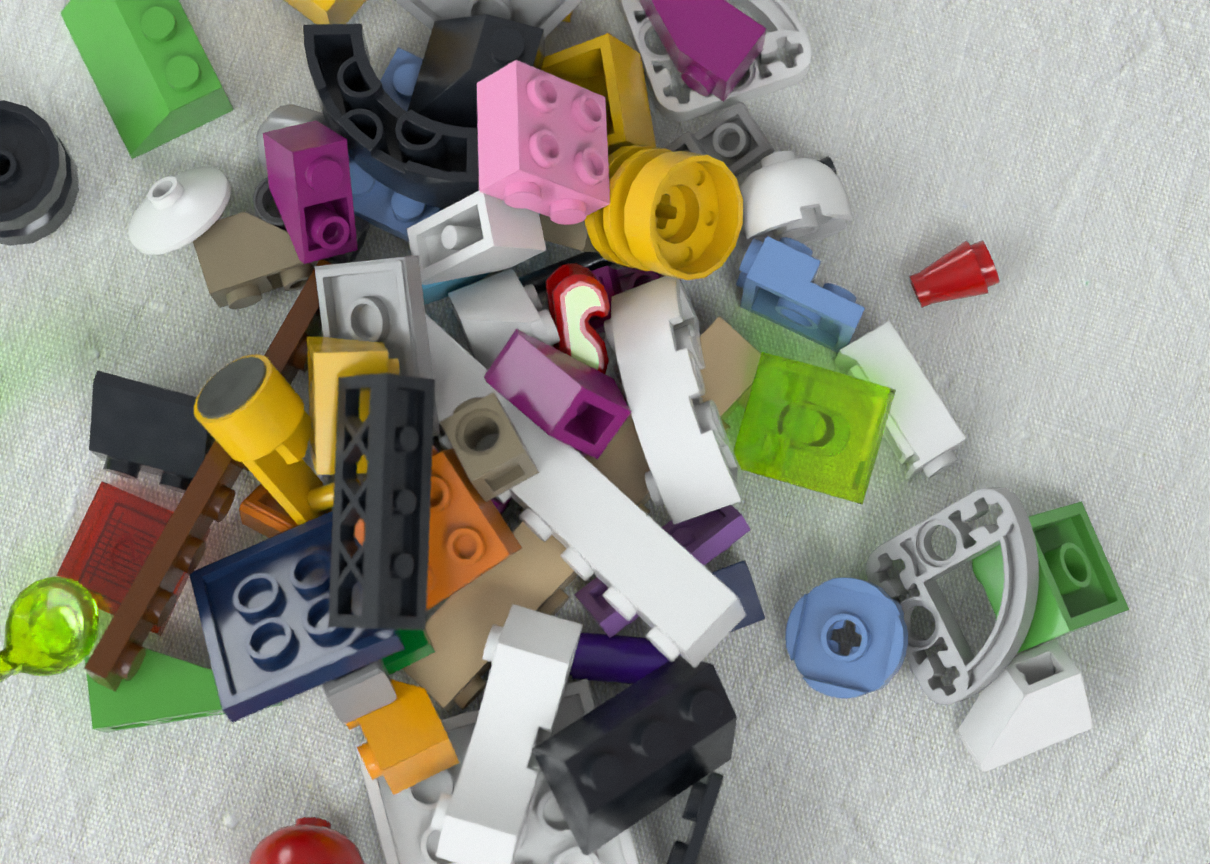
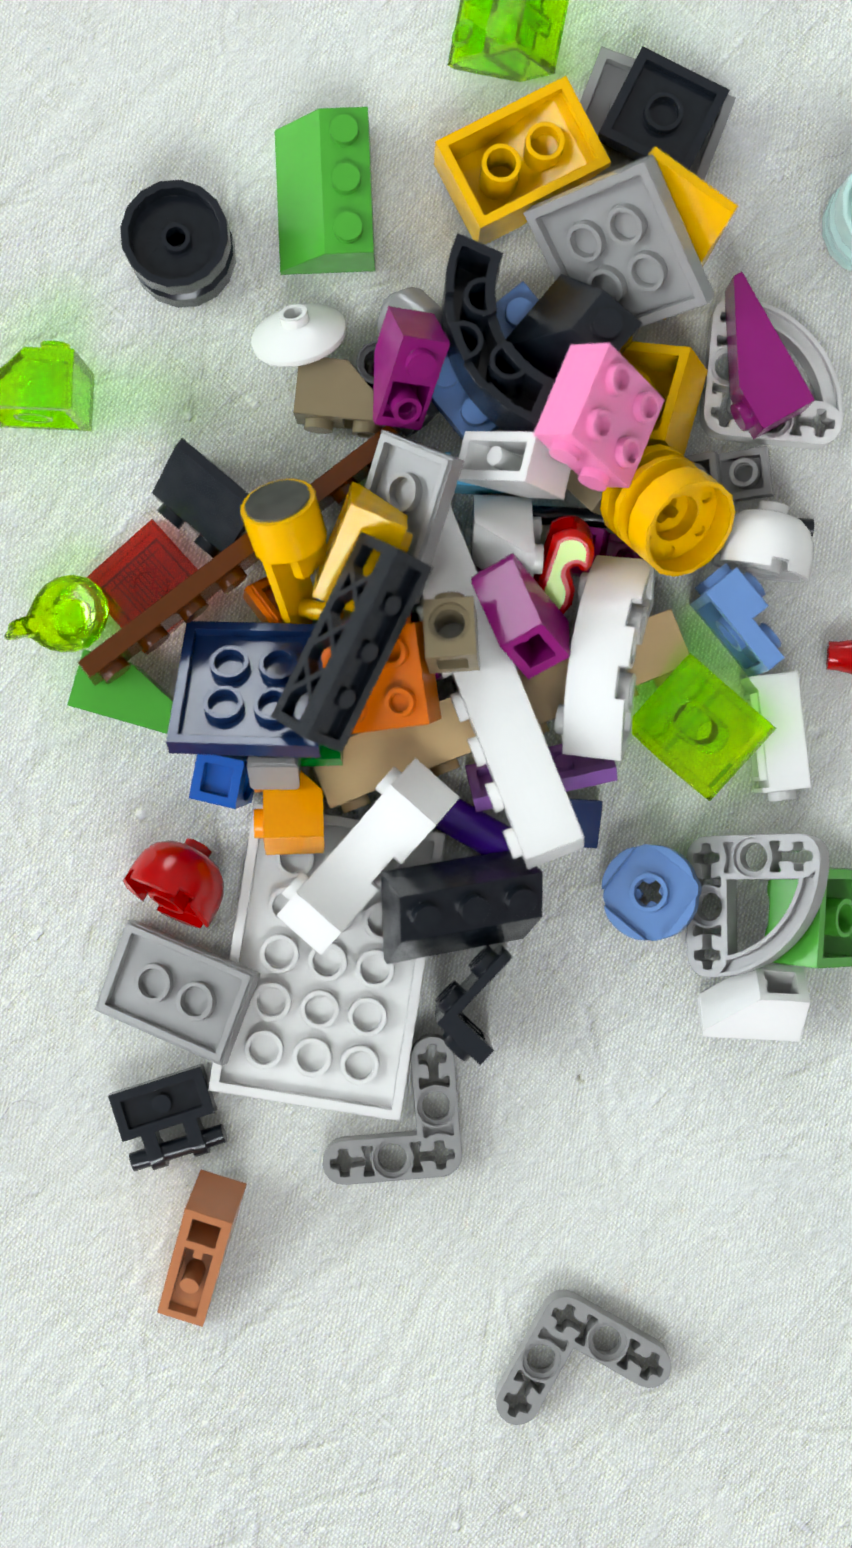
camera: 25 degrees right, 10 degrees up
none -> blue brick [189,754,254,809]

